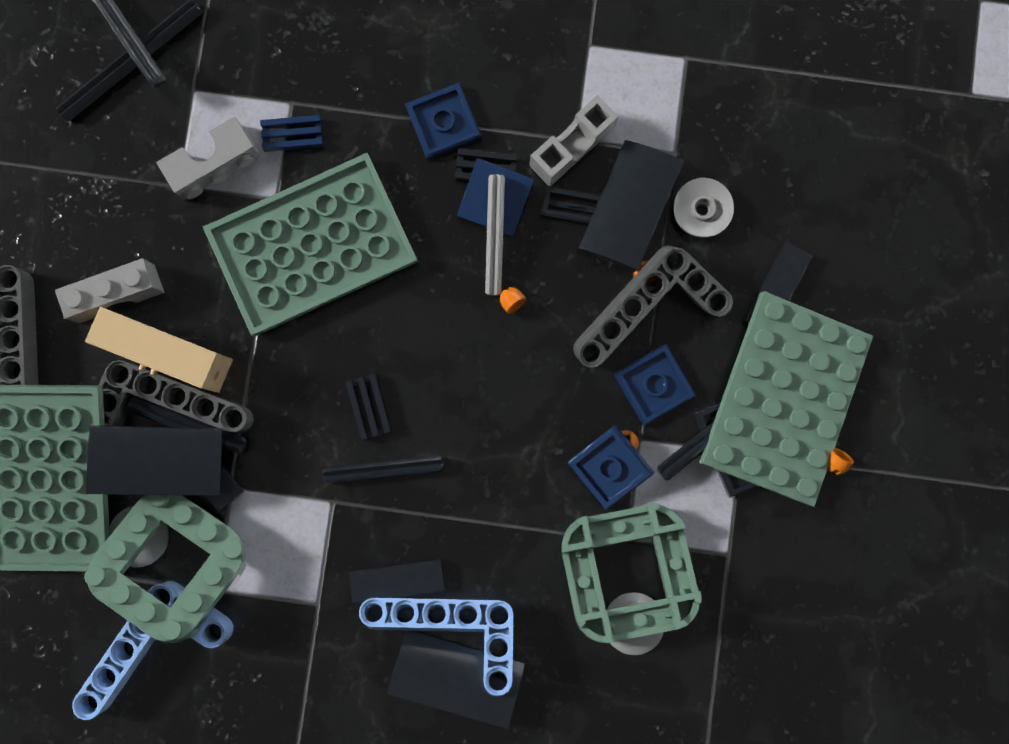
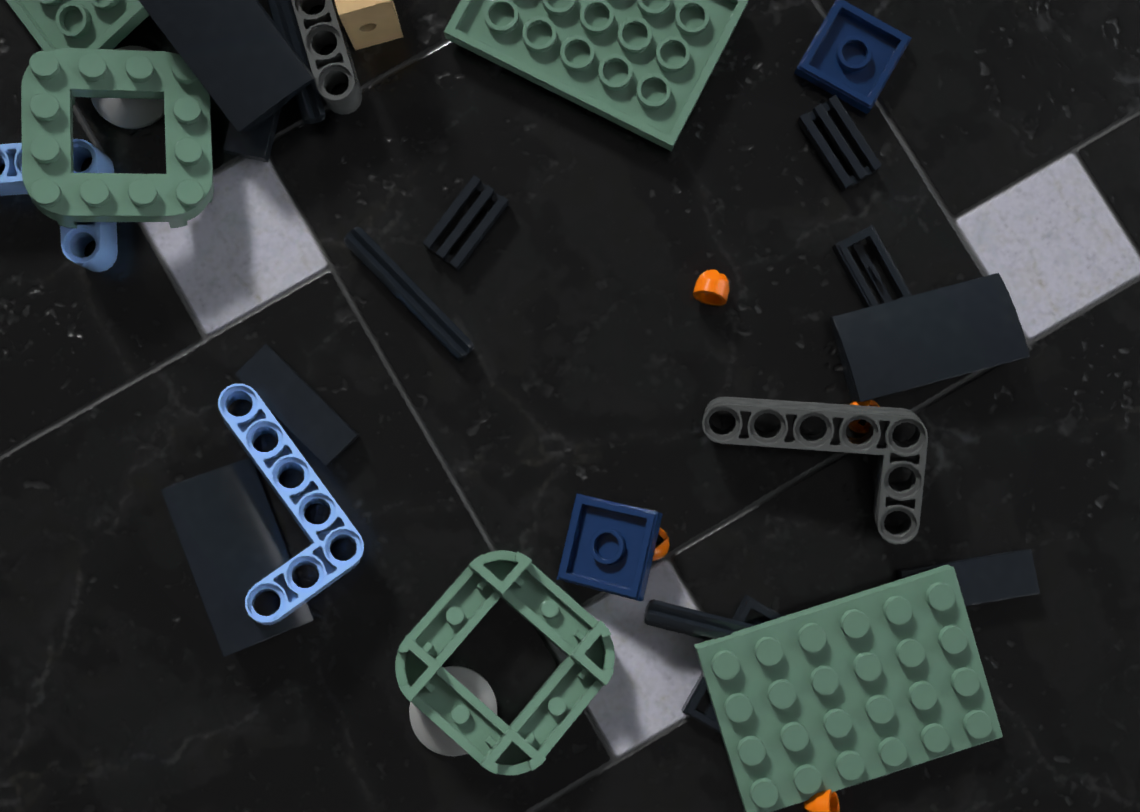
camera: 55 degrees right, 0 degrees up
dark blue tile [457,158,534,236] -> none
light grey axle [485,174,505,295] -> none
light grey arch [530,95,618,186] -> none
dark blue tile [613,344,697,426] -> none
light grey dish [673,178,734,238] -> none

